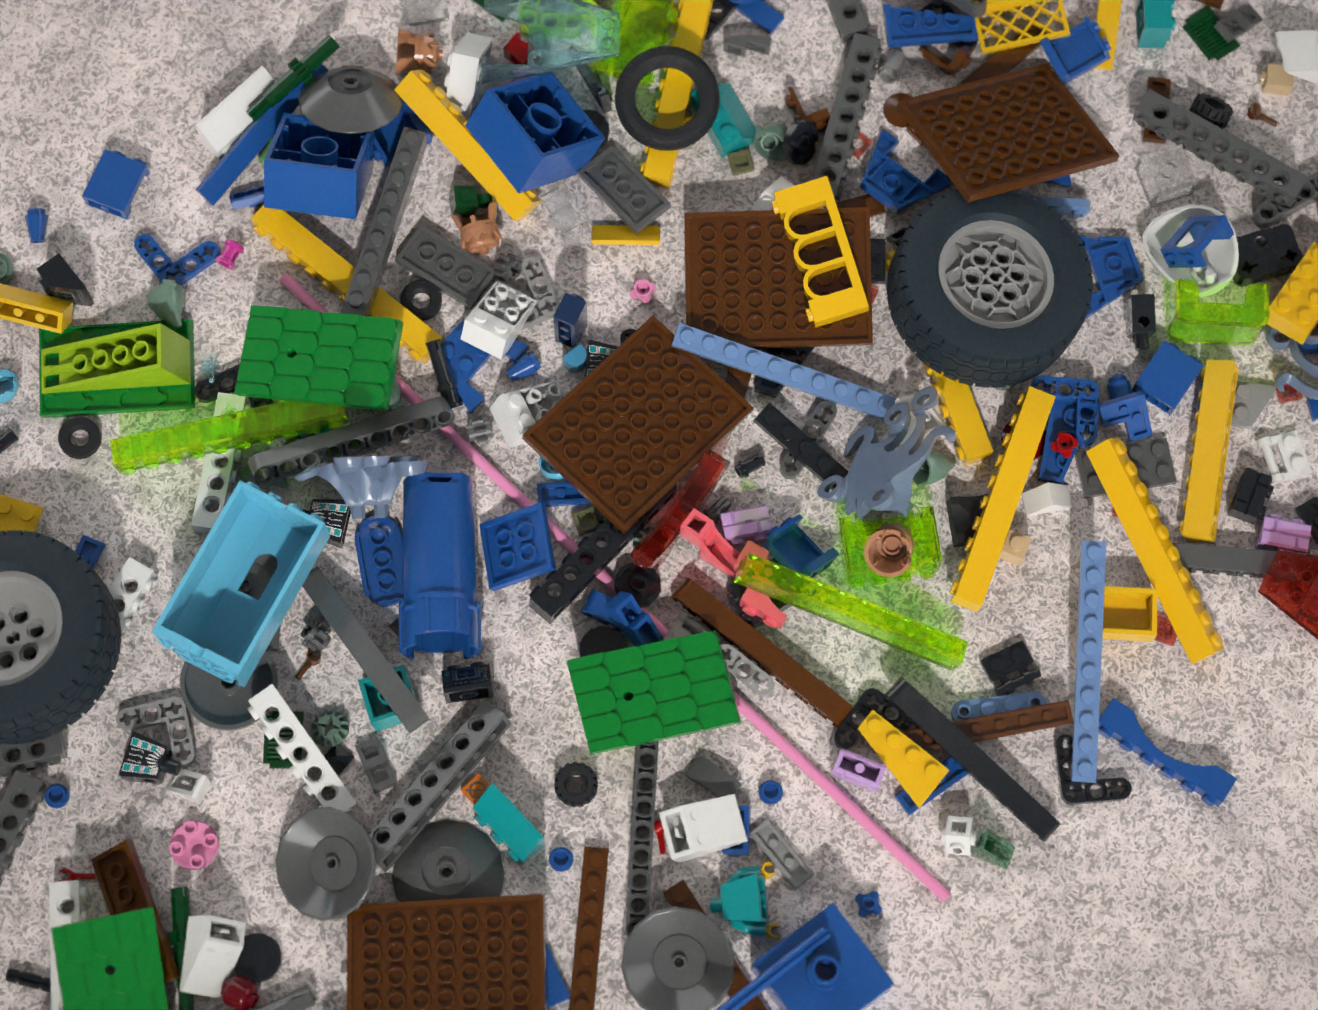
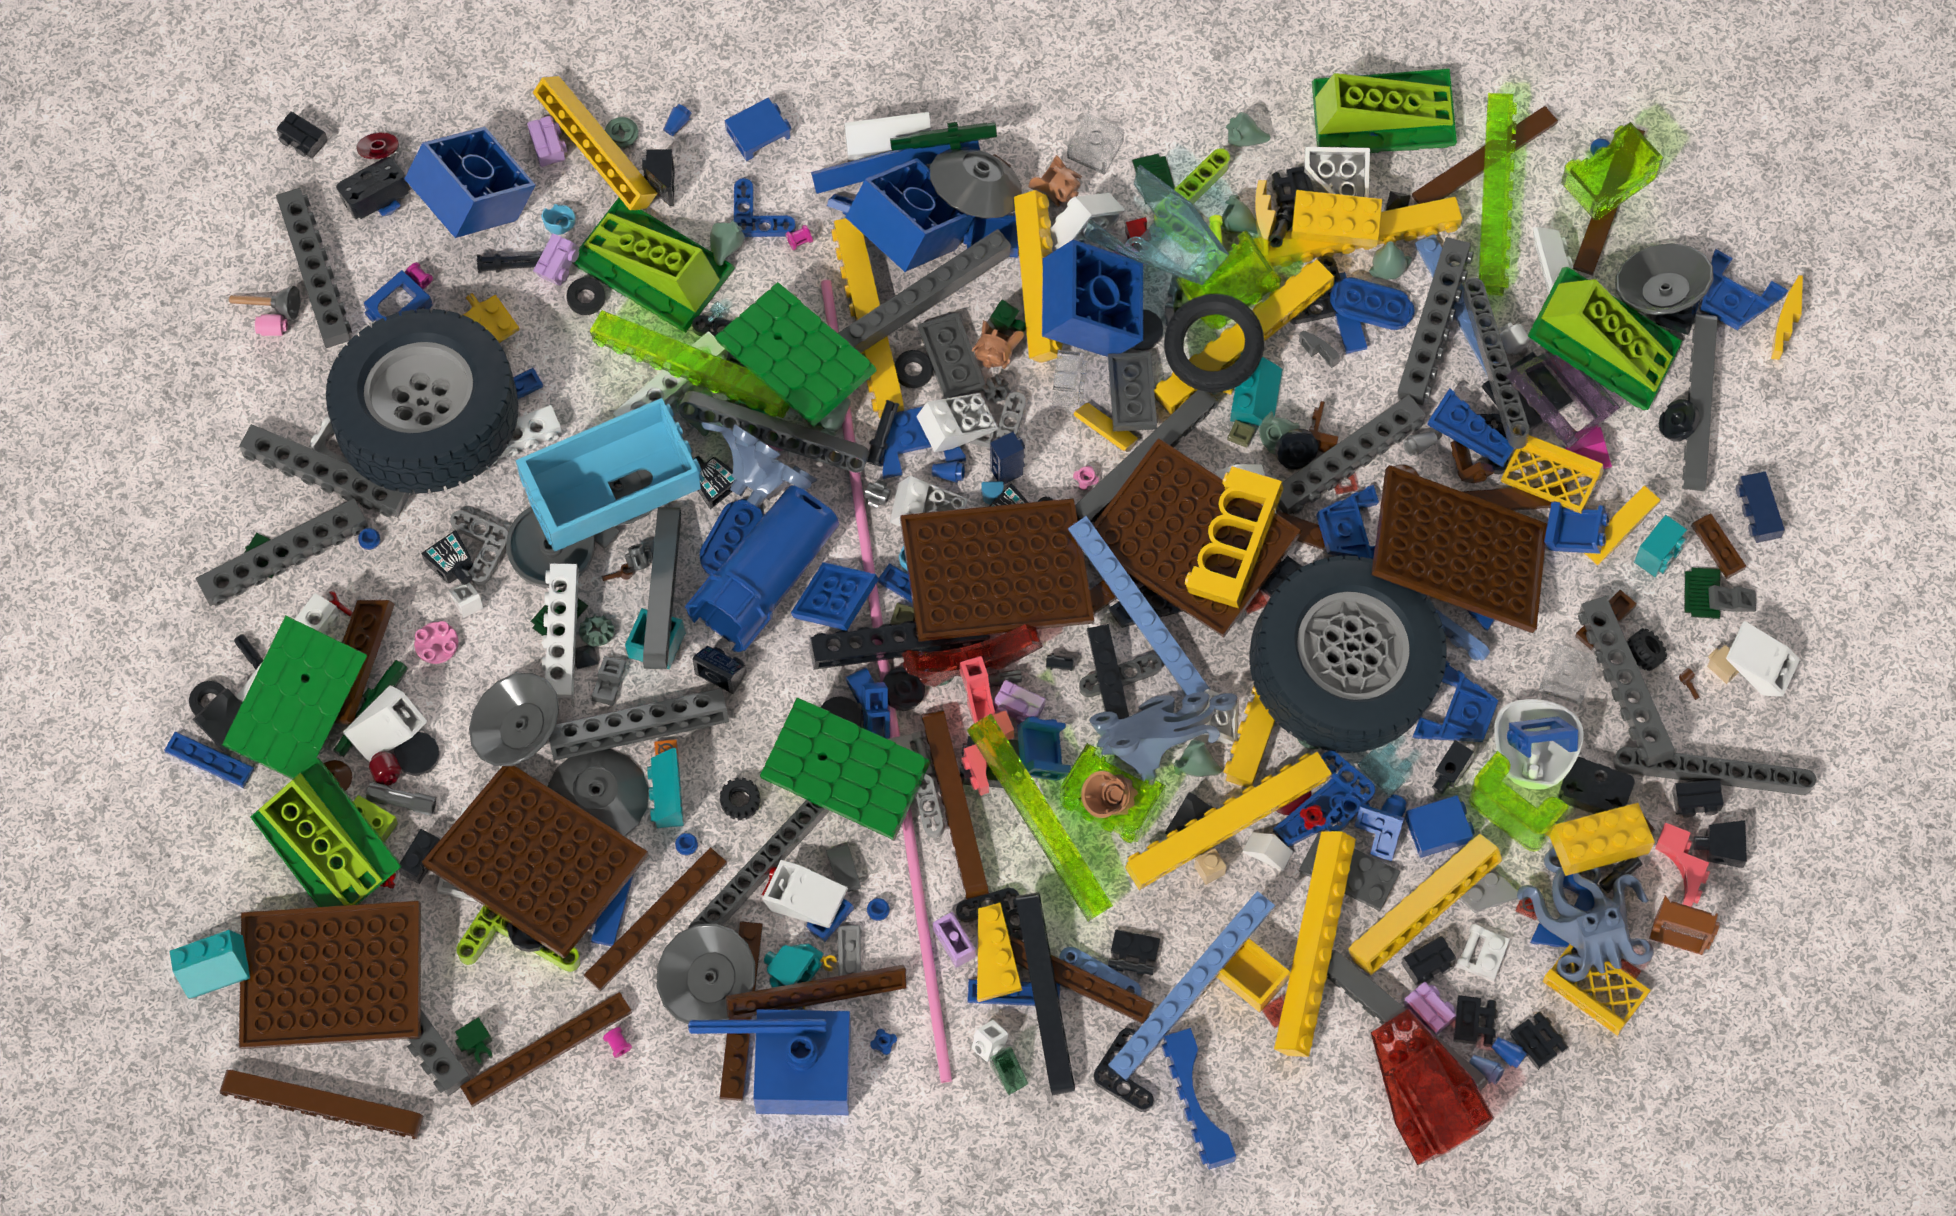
camera: 40 degrees right, 5 degrees down
none -> lavender brick [533,233,580,286]
none -> reddish brown tile [726,965,907,1020]
none -> dark grey beam [1075,390,1219,522]
none -> clear light blue plate [1358,743,1412,797]

